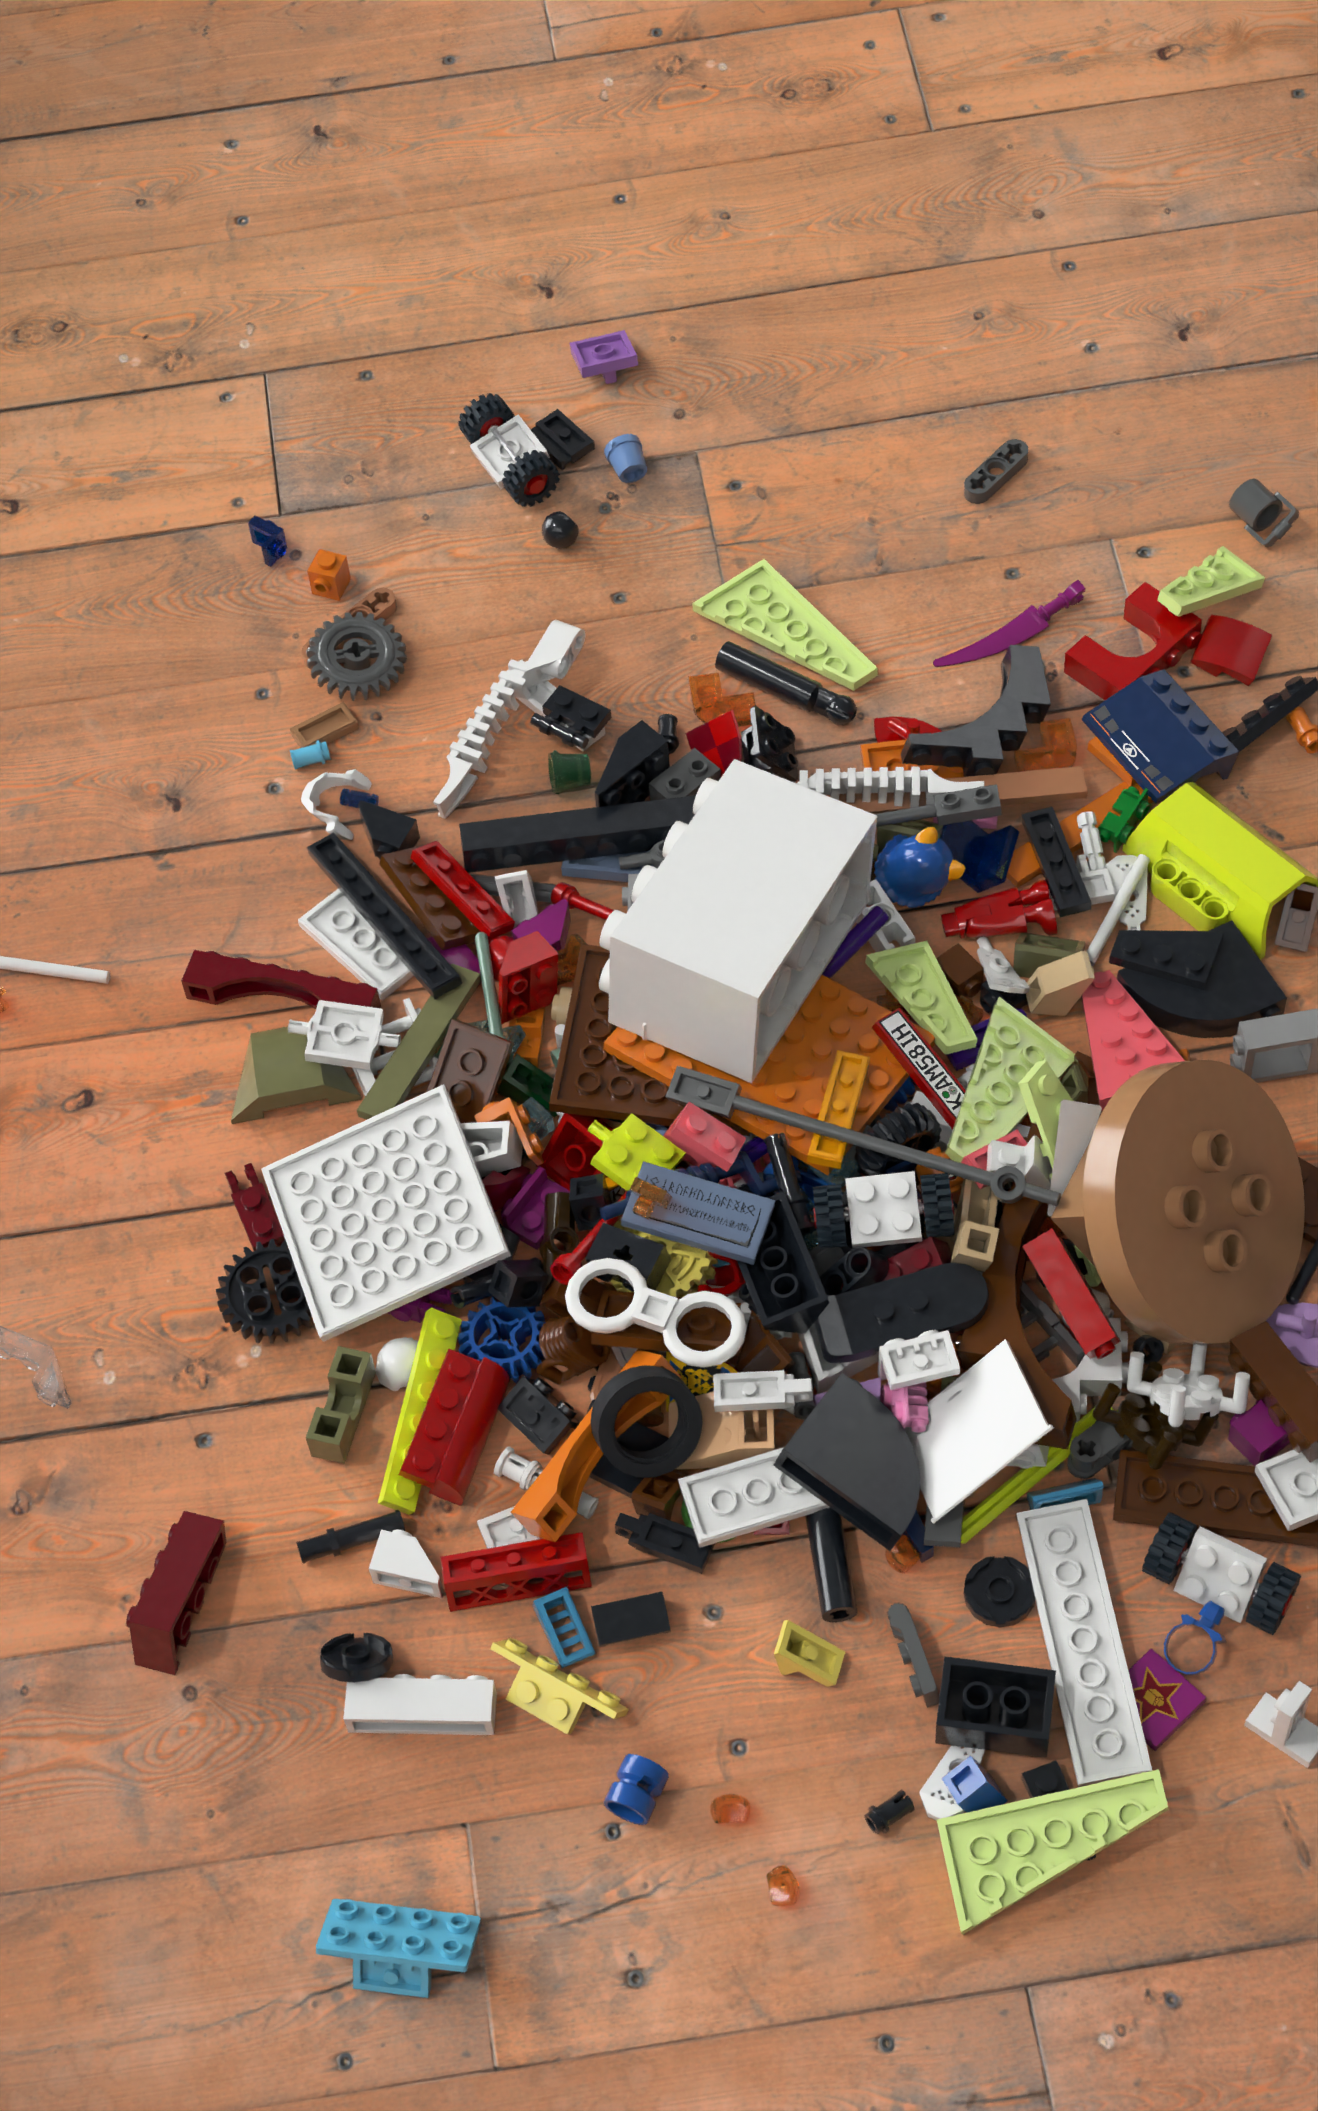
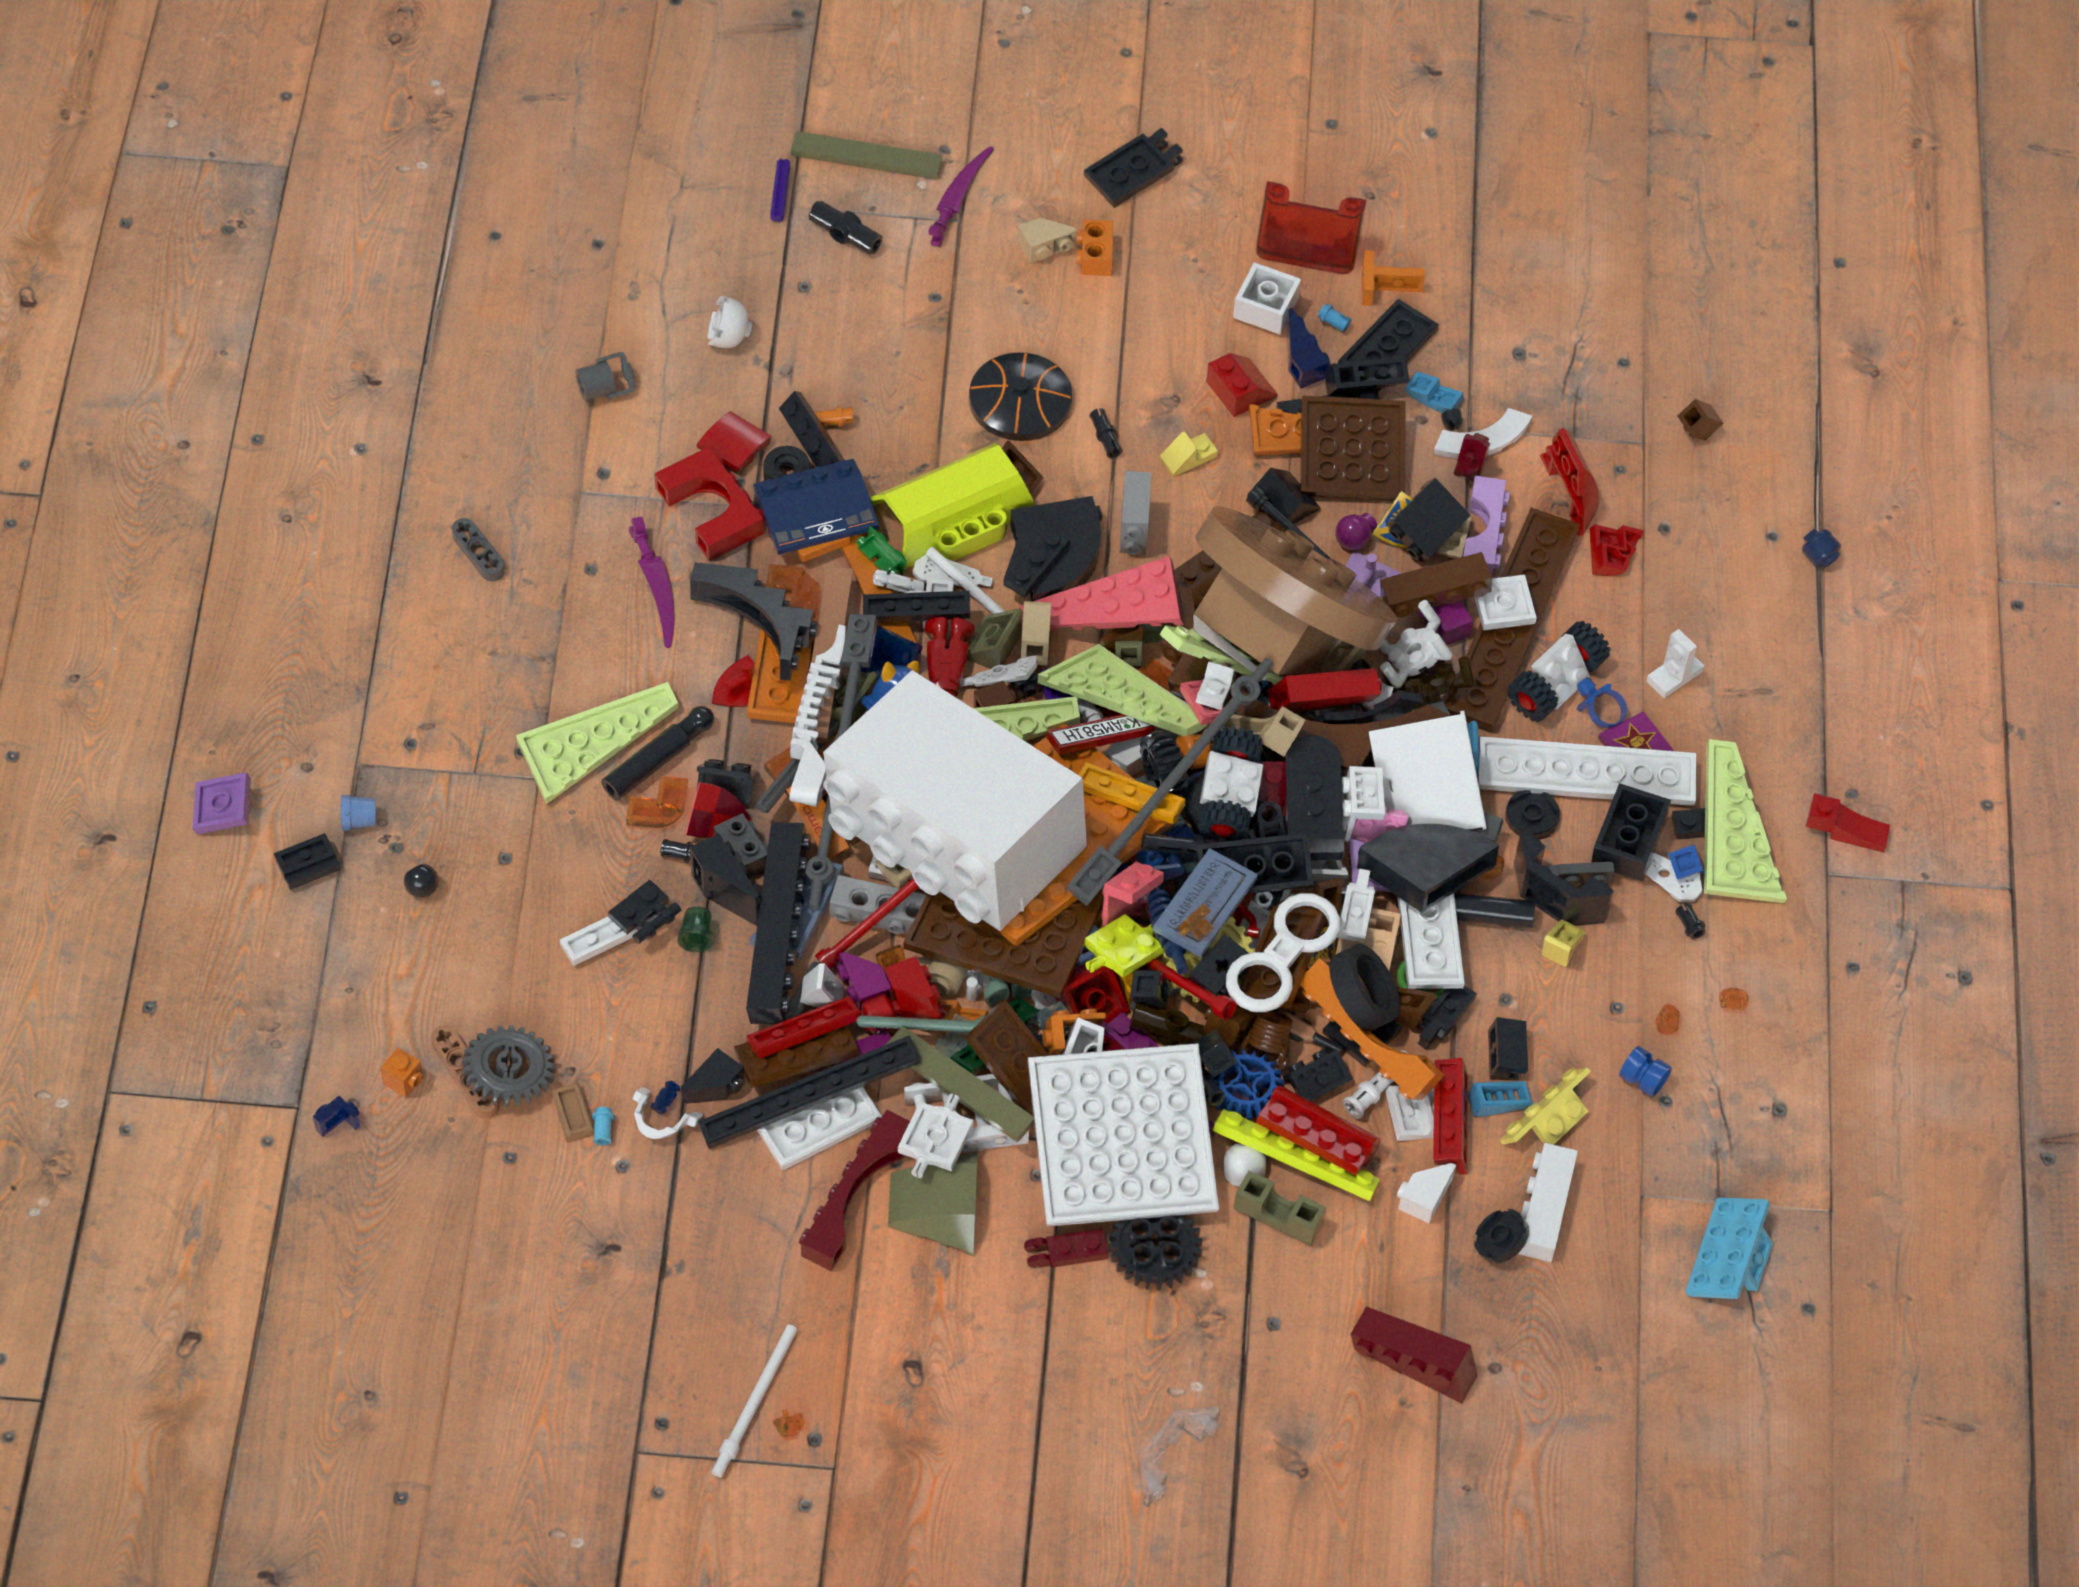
camera: 85 degrees left, 0 degrees up
black pin [296,1510,405,1564] -> none
white piece [433,620,585,819] -> none
plate [458,393,560,507] -> none
yellowish green wing [1157,546,1265,617] -> none
none -> black tyre [763,446,810,480]
none -> black tile [1315,690,1423,724]
none -> black slope [1513,831,1614,926]
none -> red slope [1805,793,1890,853]

